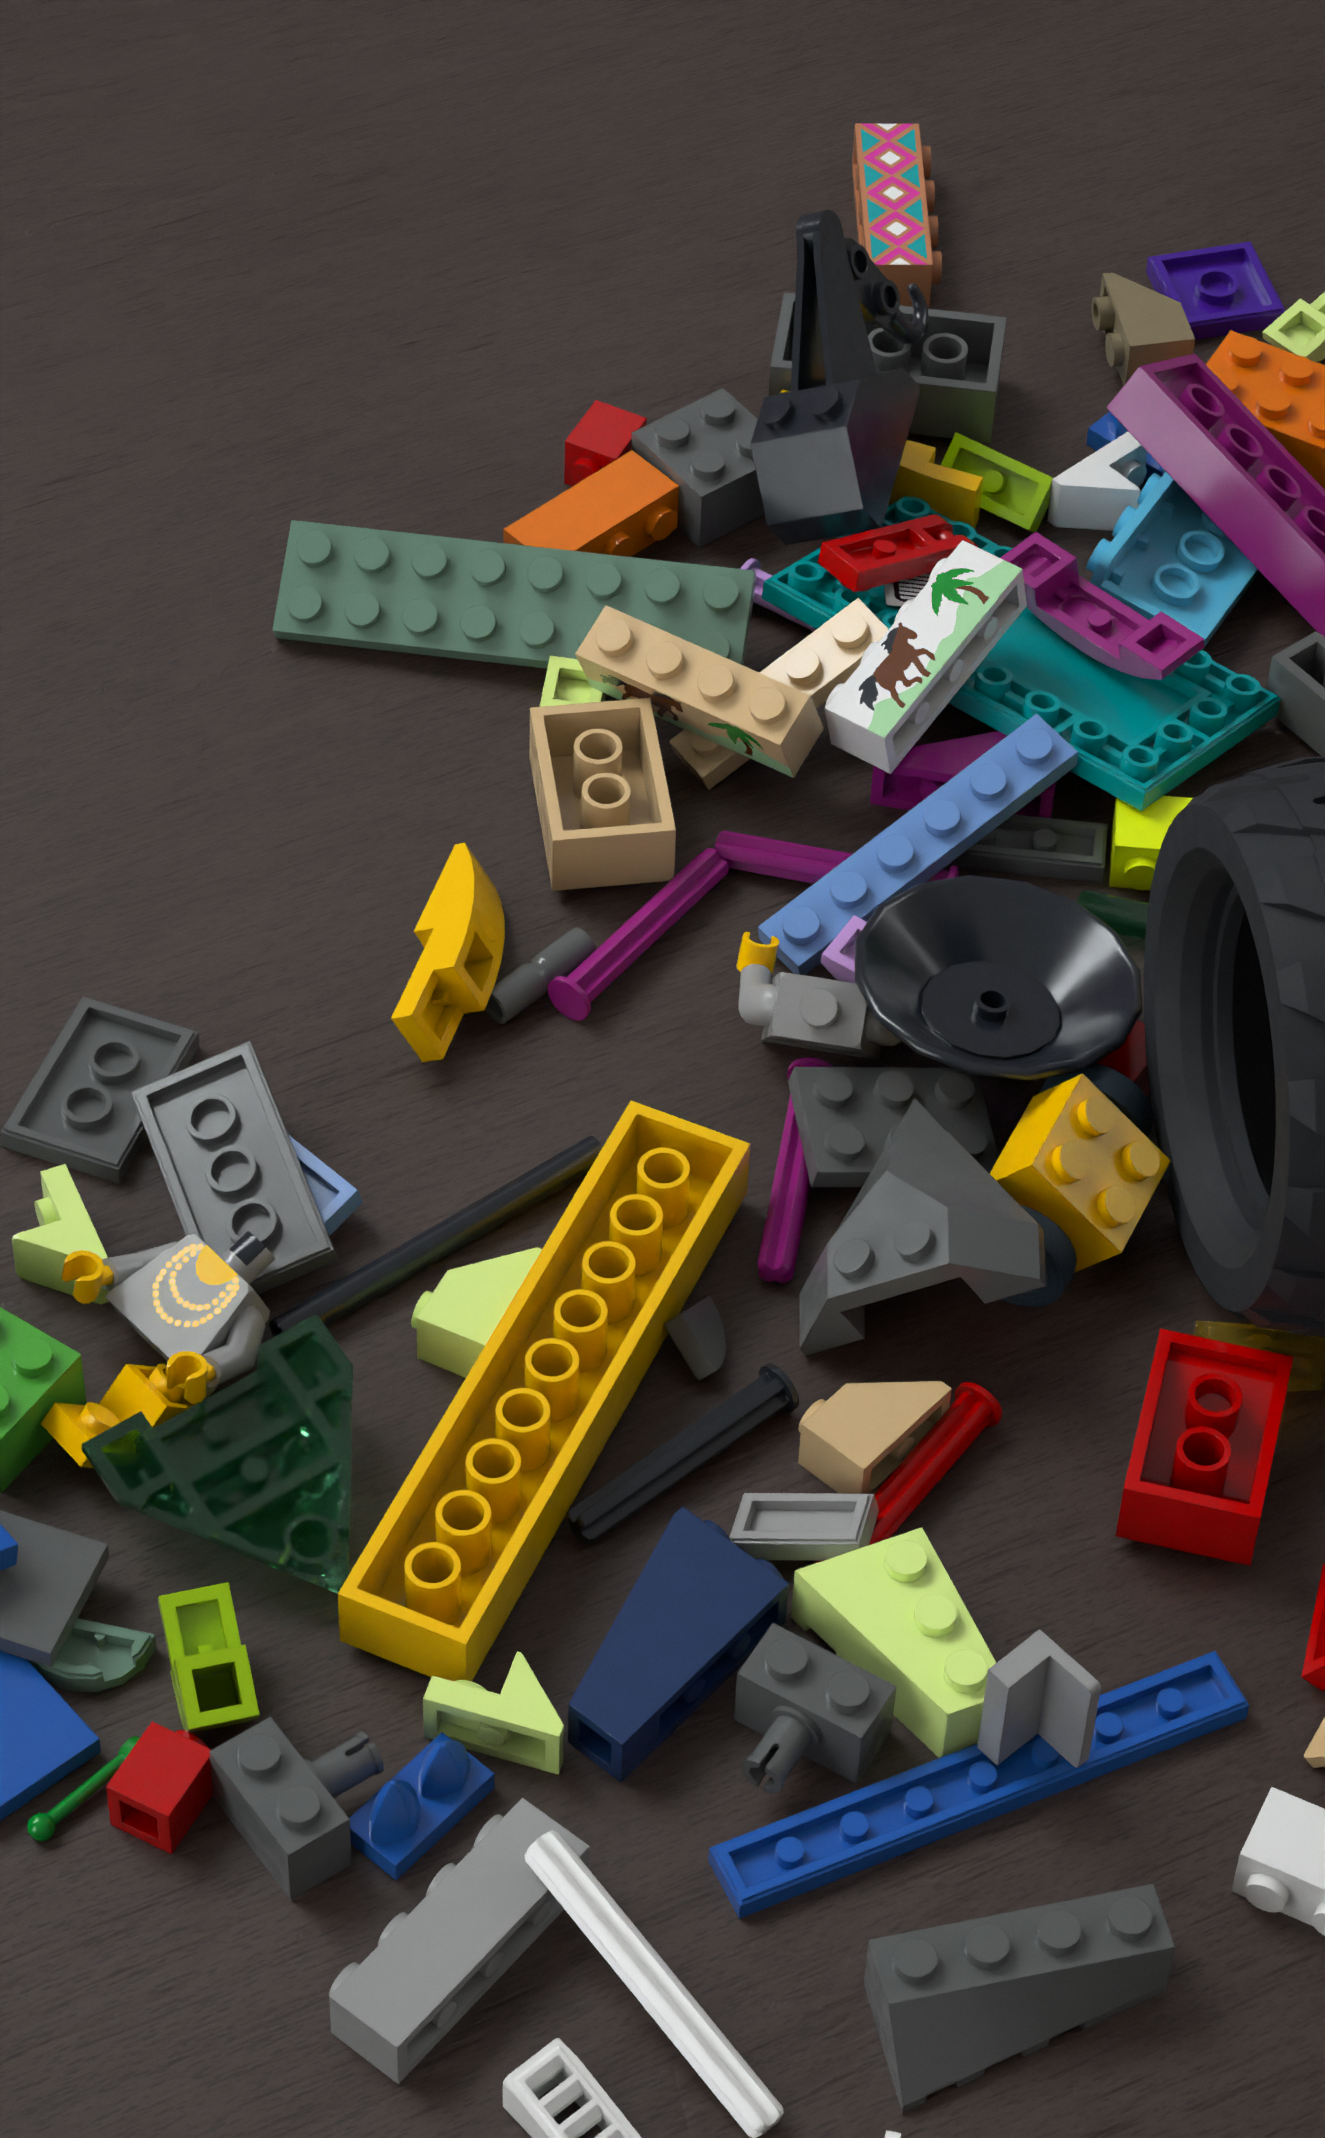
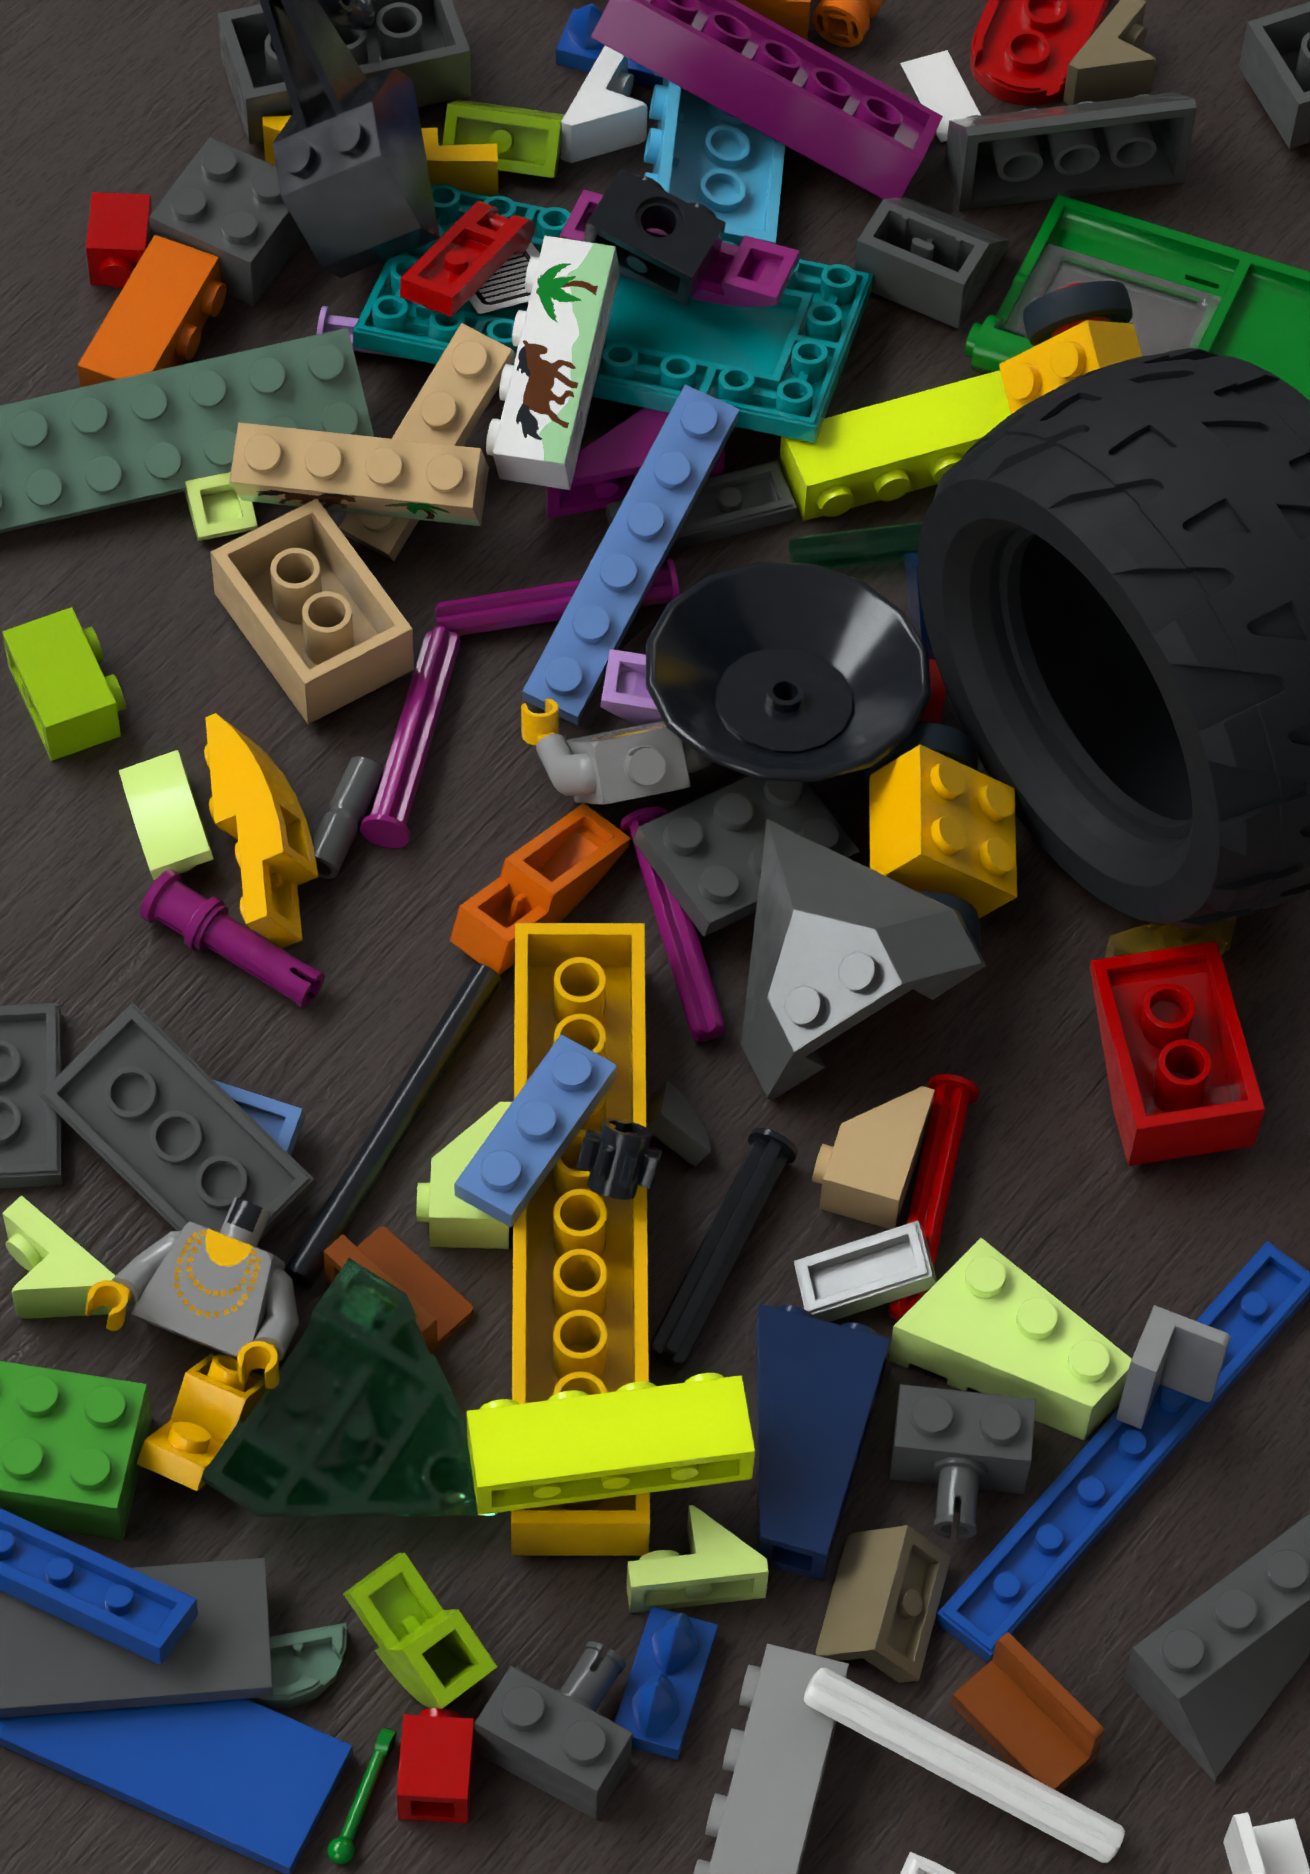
camera: 25 degrees left, 10 degrees up
none -> lime brick [2,607,126,761]
none -> yellowish green slope [119,750,214,880]
none -> magenta pin [140,869,325,1009]
none -> dark orange panel [324,1226,473,1365]
none -> orange slope [450,803,631,975]
none -> medium blue plate [454,1034,617,1227]
none -> neon yellow brick [467,1373,755,1515]
none -> black gear [576,1118,662,1200]
none -> black brick [584,168,726,306]
none -> dark tan panel [815,1525,951,1683]
none -> dark orange panel [950,1632,1105,1792]

